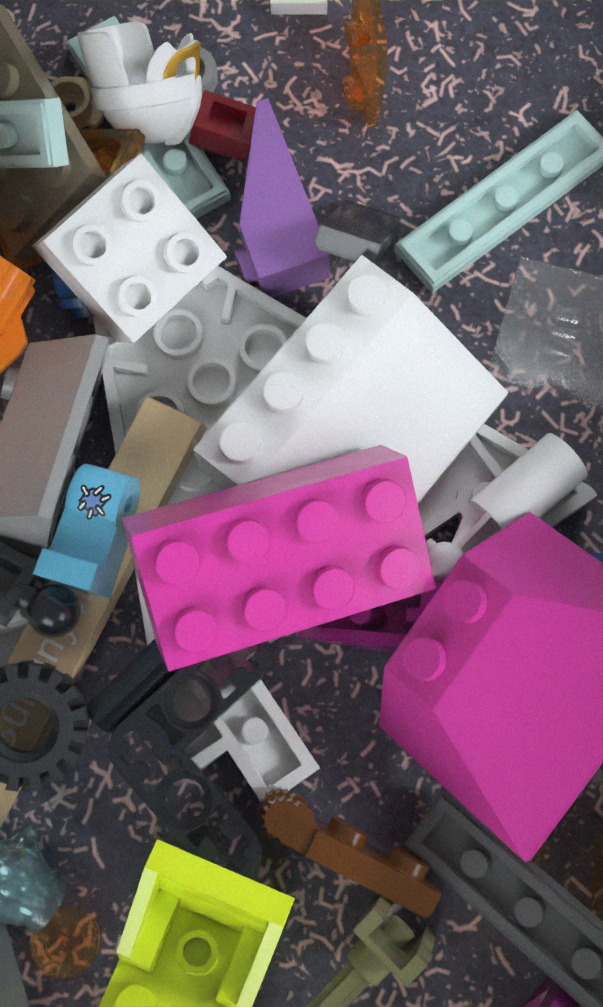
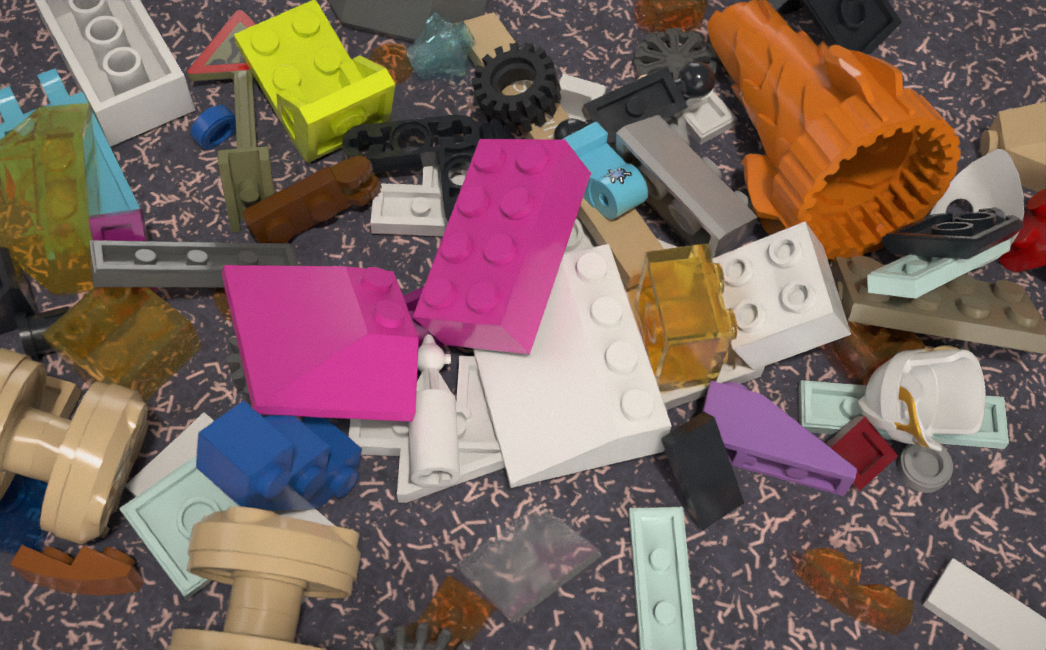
camera: 120 degrees right, 15 degrees down
none -> clear yellow brick [634,244,737,392]

